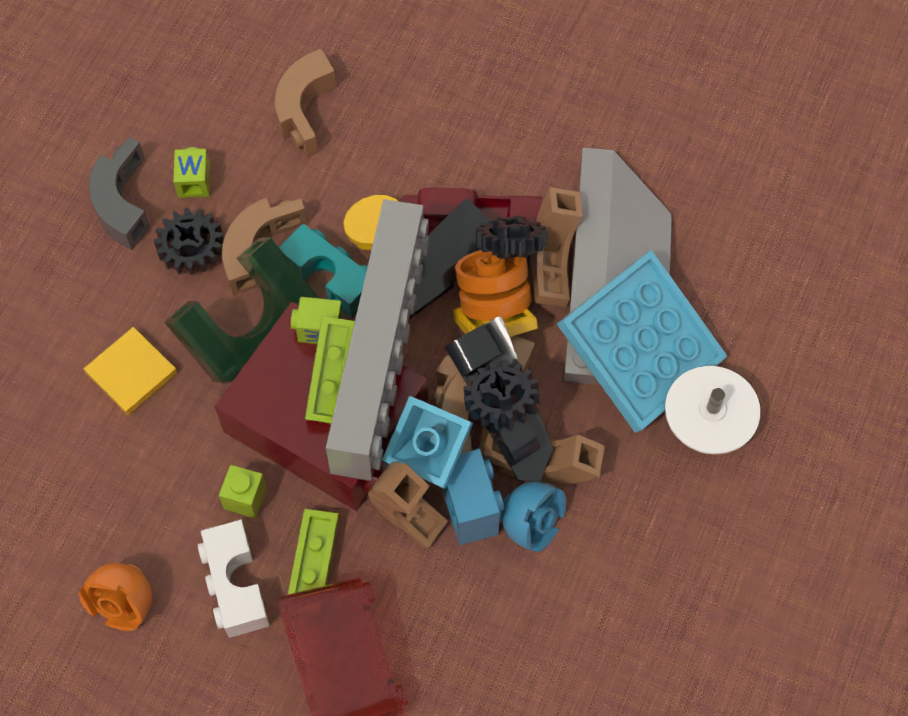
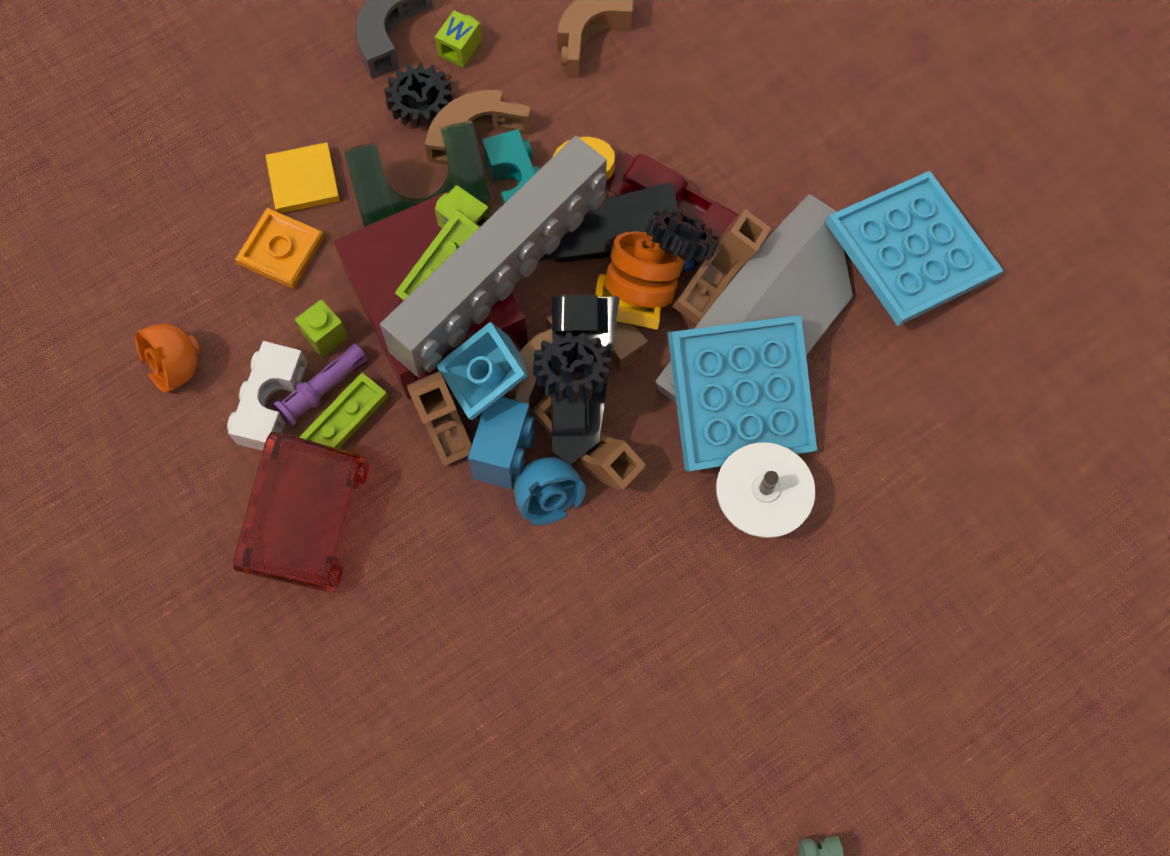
camera: 30 degrees right, 5 degrees up
none -> light orange tile [235,208,325,289]
none -> medium lavender pin [273,343,368,427]
none -> medium azure plate [825,171,1004,326]

